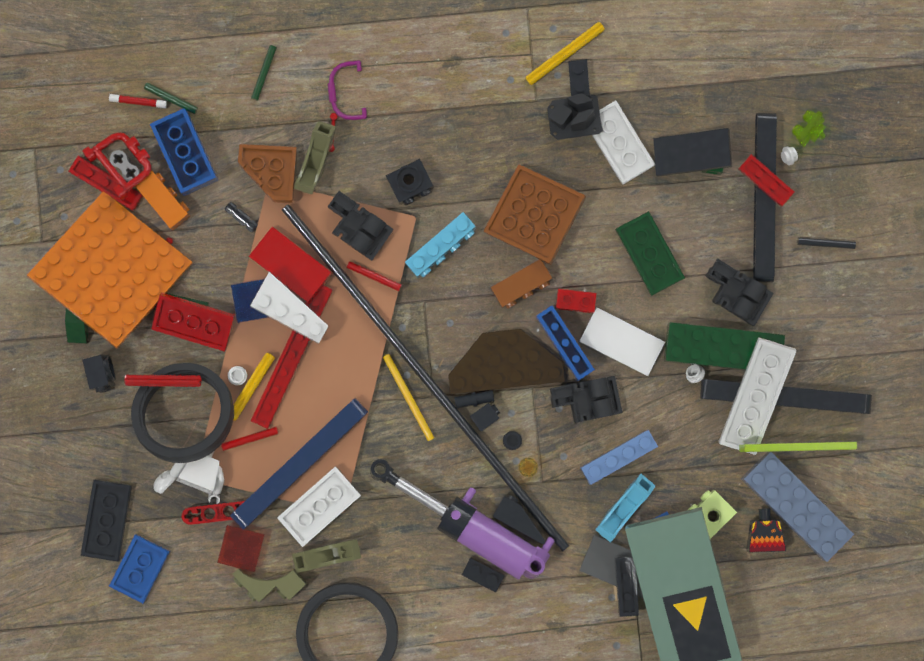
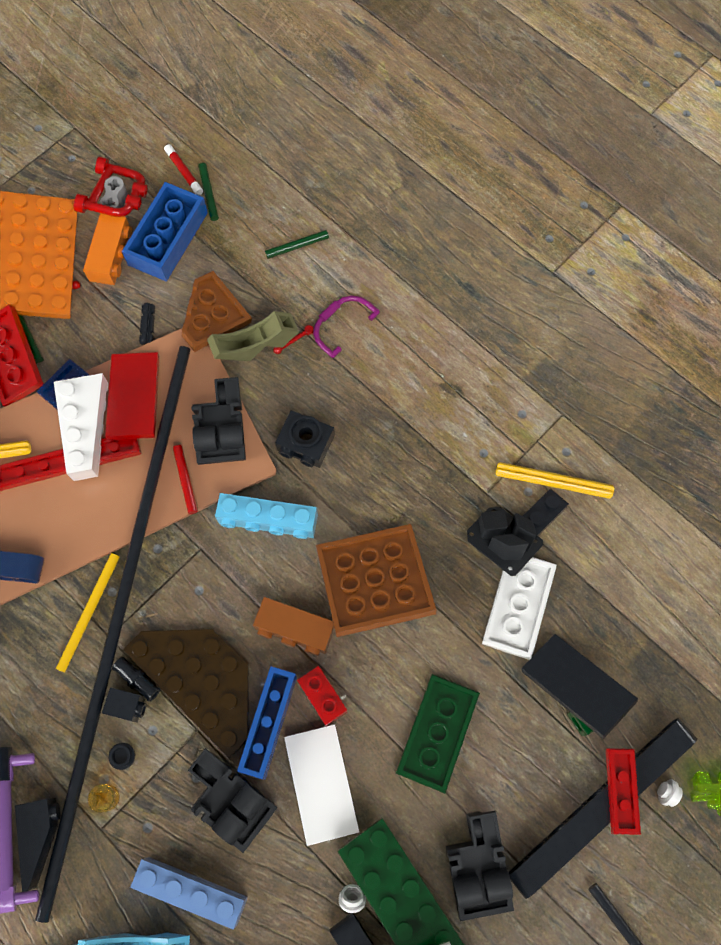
camera: 45 degrees right, 15 degrees down
red tile [68,156,143,211] -> none

